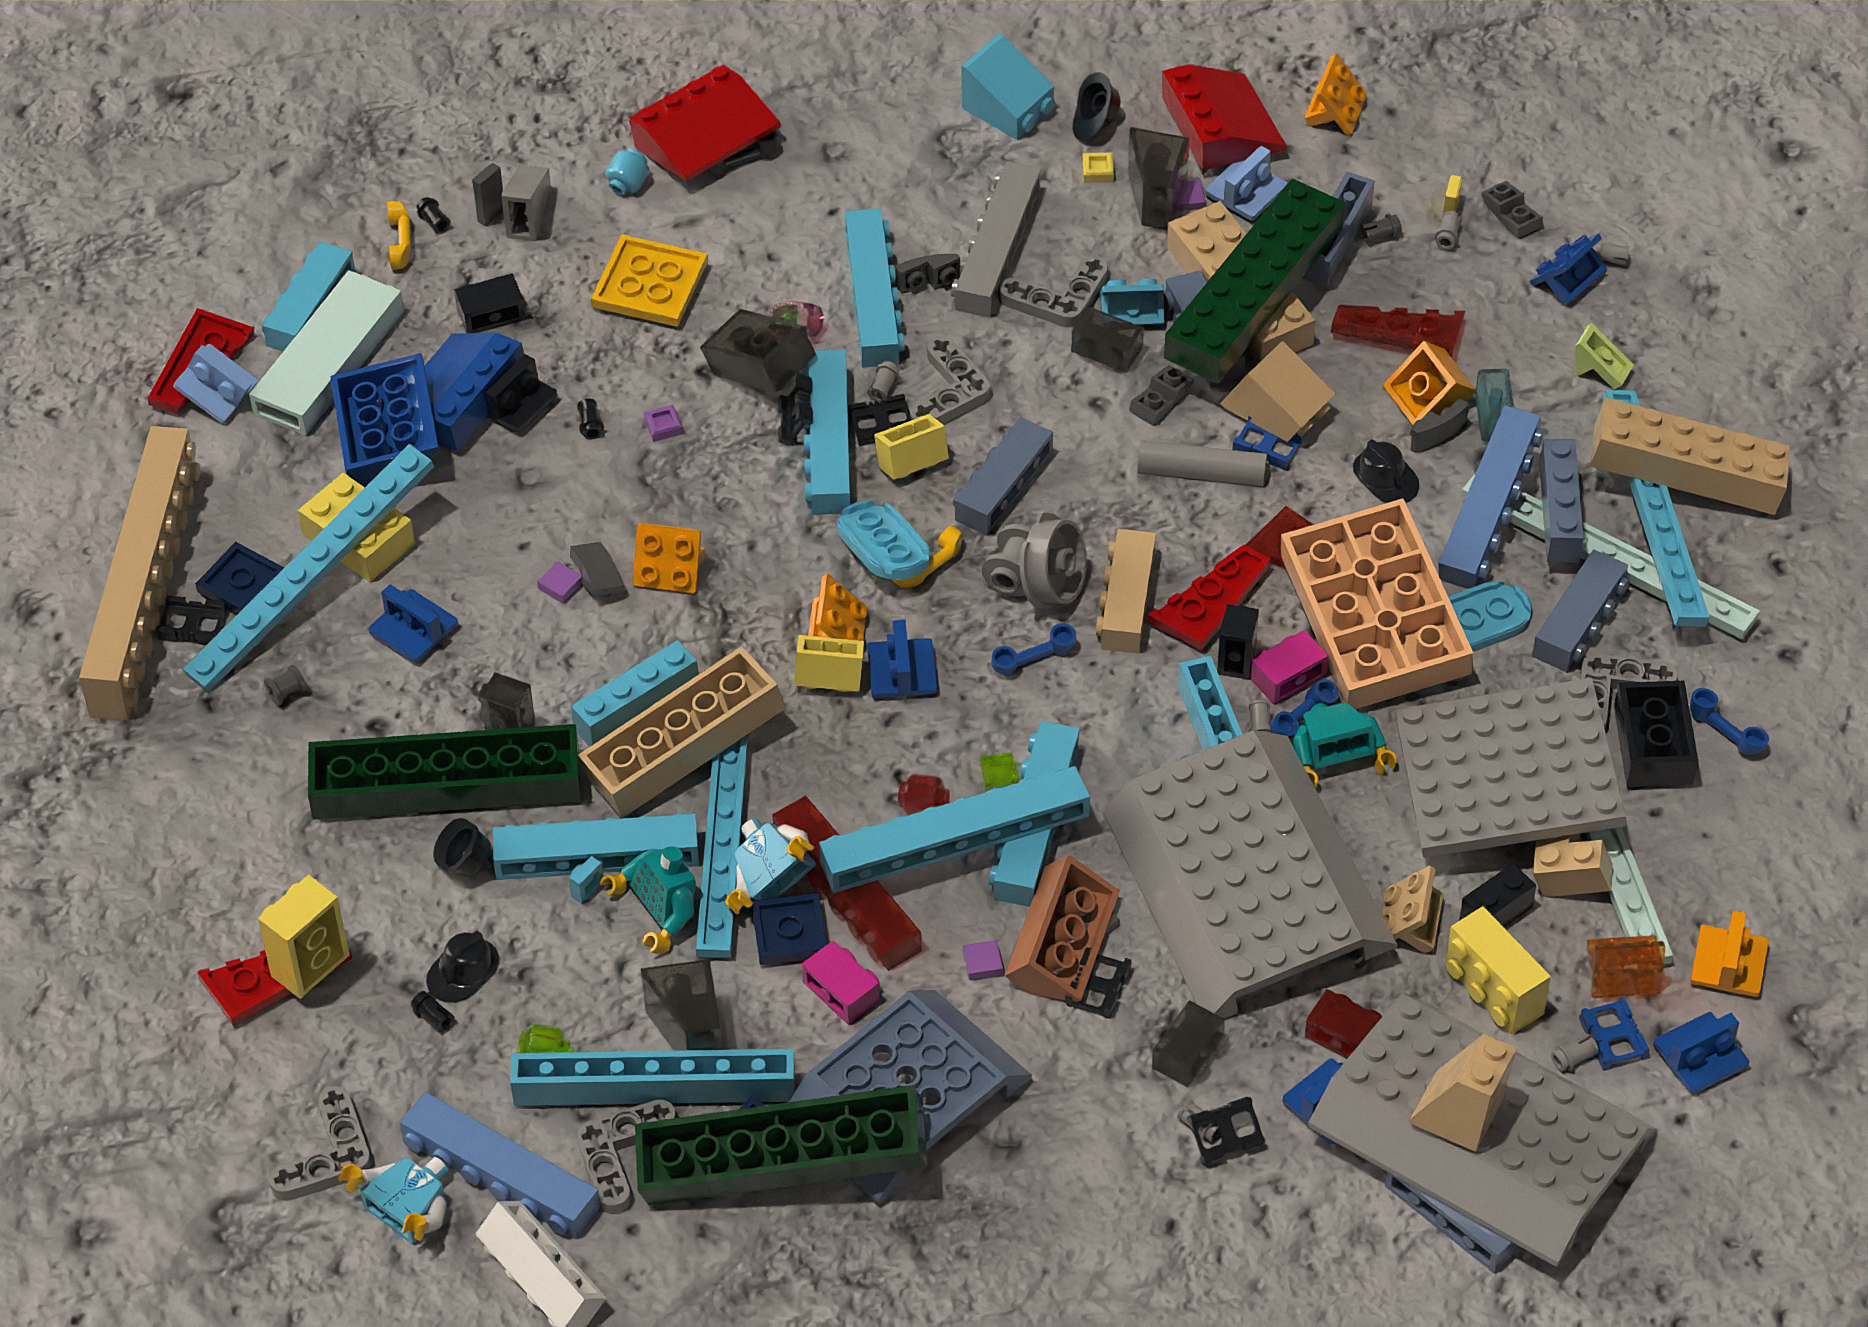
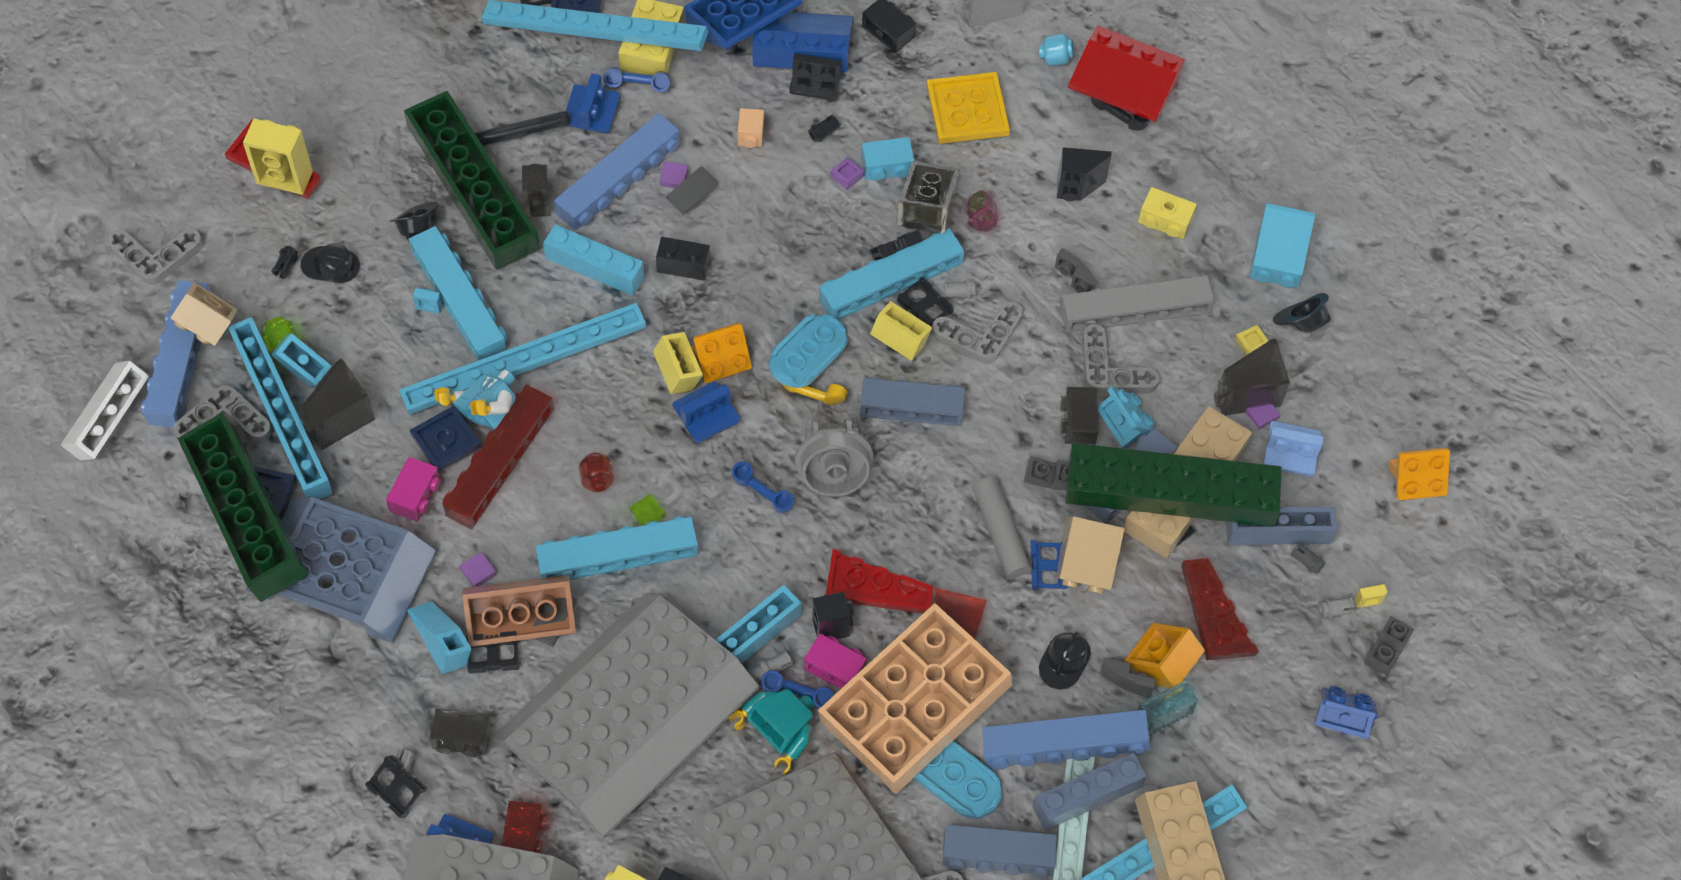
camera: 60 degrees right, 10 degrees up
dark grey bush [264,665,307,706] -> none
medium azure torso [338,1157,449,1245] -> none
tan brick [578,646,786,818] -> none
teal torso [600,846,696,954] -> none
light orange bracket [632,522,706,593] -> none
medium azure brick [819,766,1090,893] -> none
medium azure brick [845,208,904,368] -> none
tan brick [1096,529,1156,653] -> none
red slope [1162,64,1287,171] -> none
tan bracket [1382,865,1444,954] -> none
yellowish green slope [1576,323,1634,389] -> none
none -> tan slope [170,282,238,346]
none -> medium azure brick [270,333,331,387]
none -> medium azure slope [407,601,471,674]
none -> black axle [475,111,570,146]
none -> medium blue brick [554,113,680,231]
none -> blue bar [603,67,671,92]
none -> black brick [656,236,710,281]
none -> light nougat brick [738,108,764,148]
none -> medium azure brick [861,137,914,181]
none -> black slope [1056,147,1112,201]
none -> light yellow brick [1138,187,1197,240]

